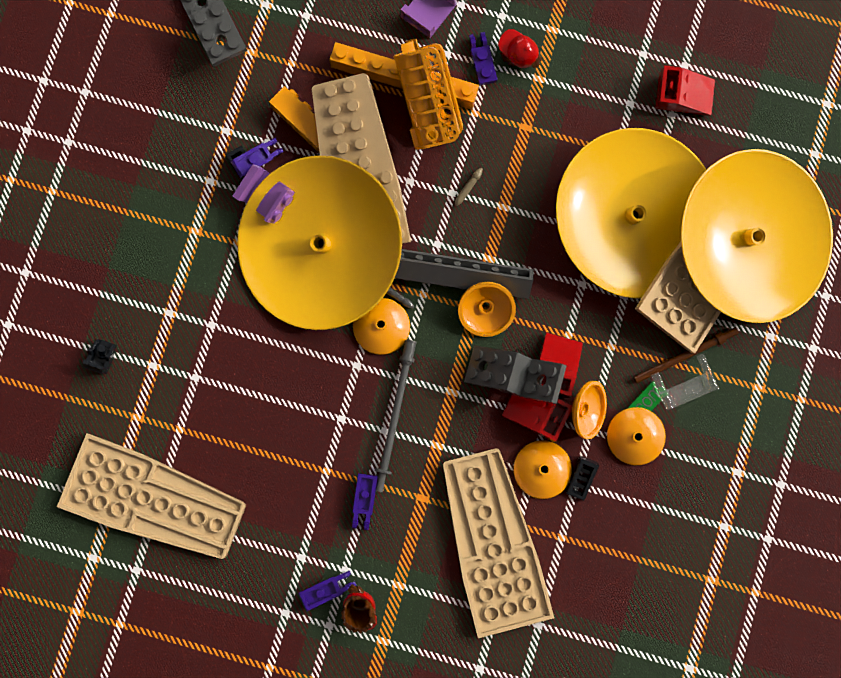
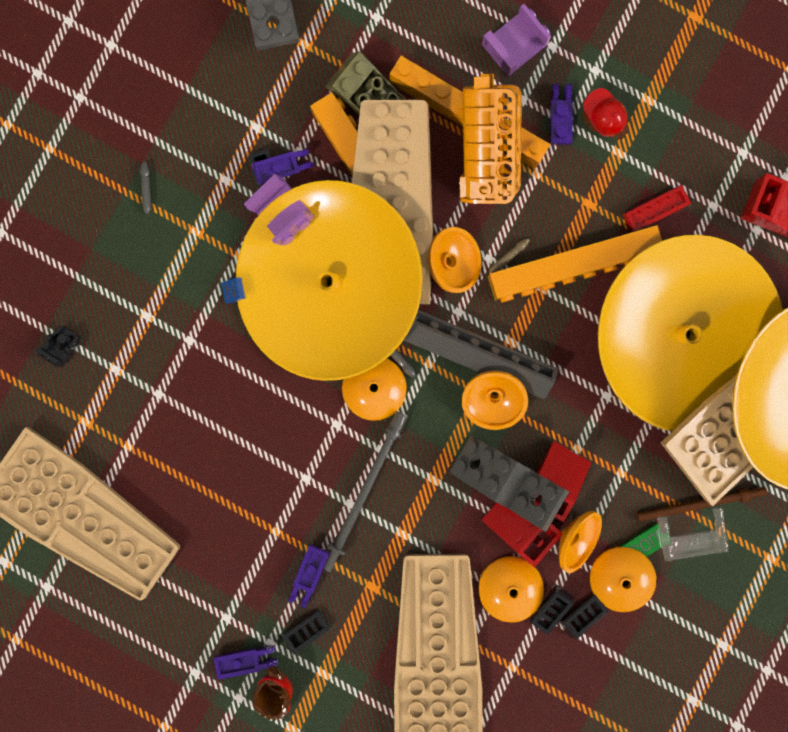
camera: 20 degrees right, 5 degrees up
none -> dark grey piece [140,161,151,214]
none -> blue tile [221,277,245,304]
none -> black slope [282,610,331,655]
none -> olive slope [325,51,405,116]
none -> light orange dish [428,227,482,293]
none -> light orange brick [488,225,662,303]
none -> black slope [559,594,609,639]
none -> red plate [623,184,692,233]

